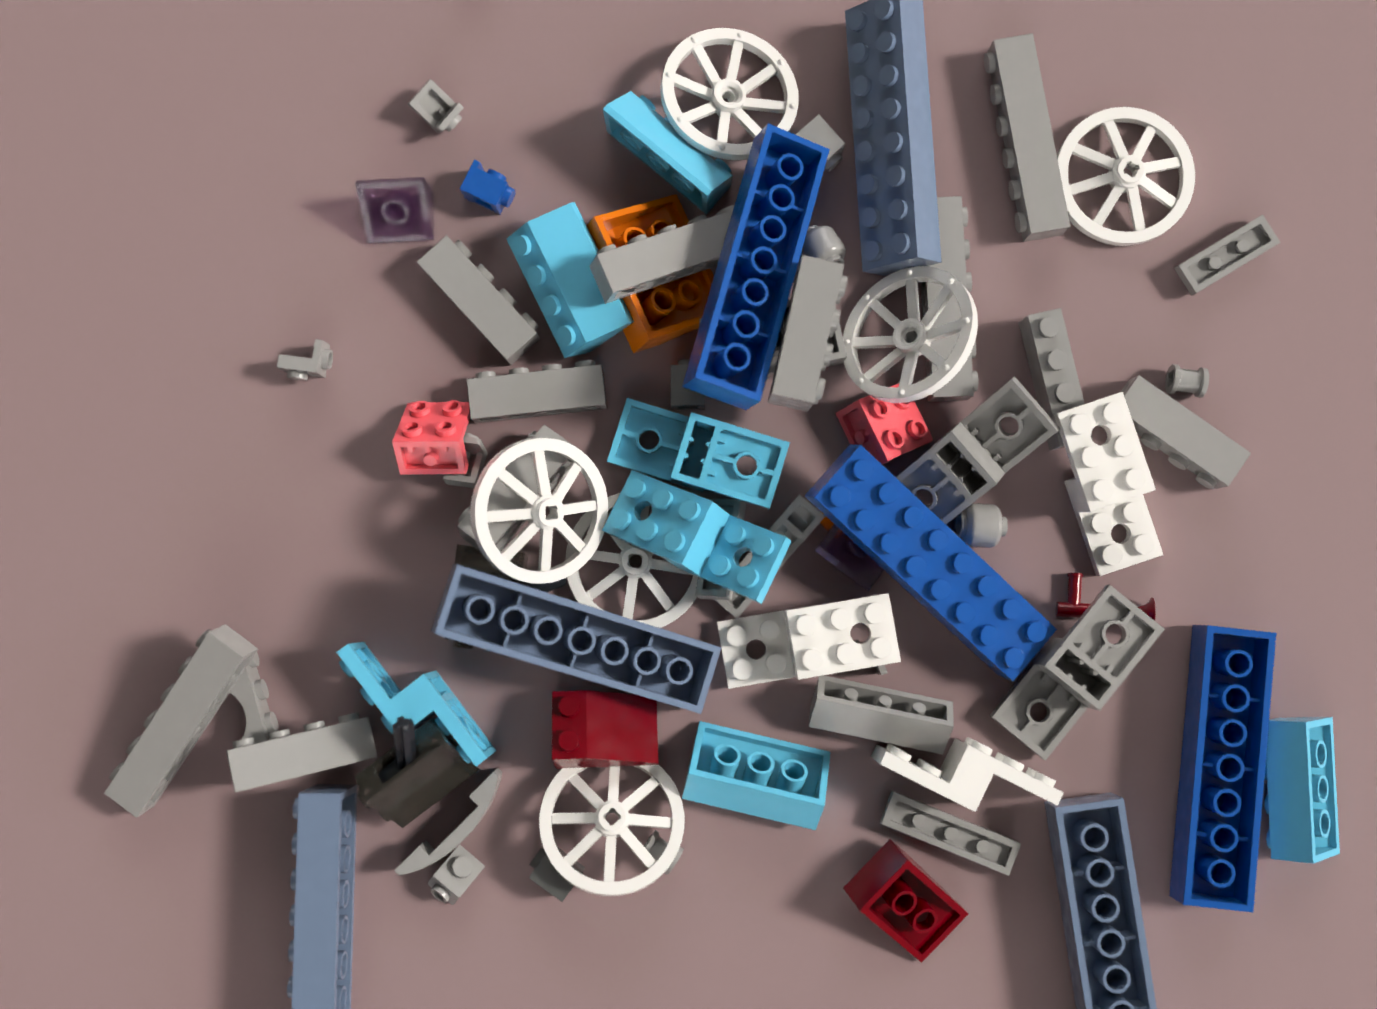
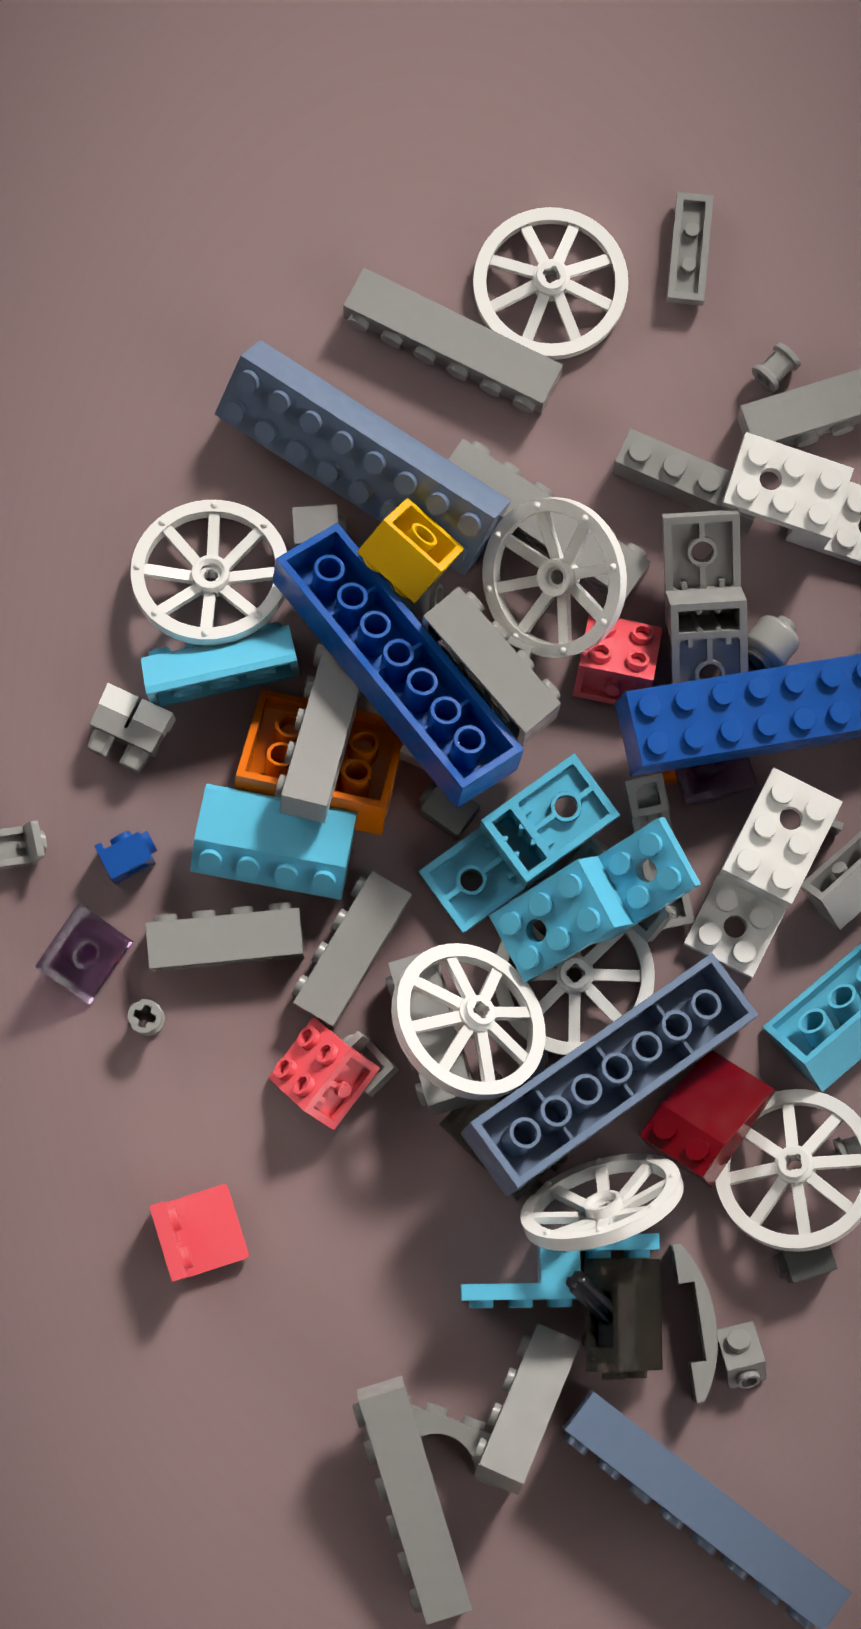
camera: 55 degrees left, 5 degrees down
light grey bracket [277,339,333,381] -> none
none -> light grey hips [88,683,176,773]
none -> light grey bush [127,999,165,1037]
none -> coral bracket [149,1184,249,1282]
none -> yellow brick [357,498,465,603]
none -> white wheel [520,1153,684,1251]

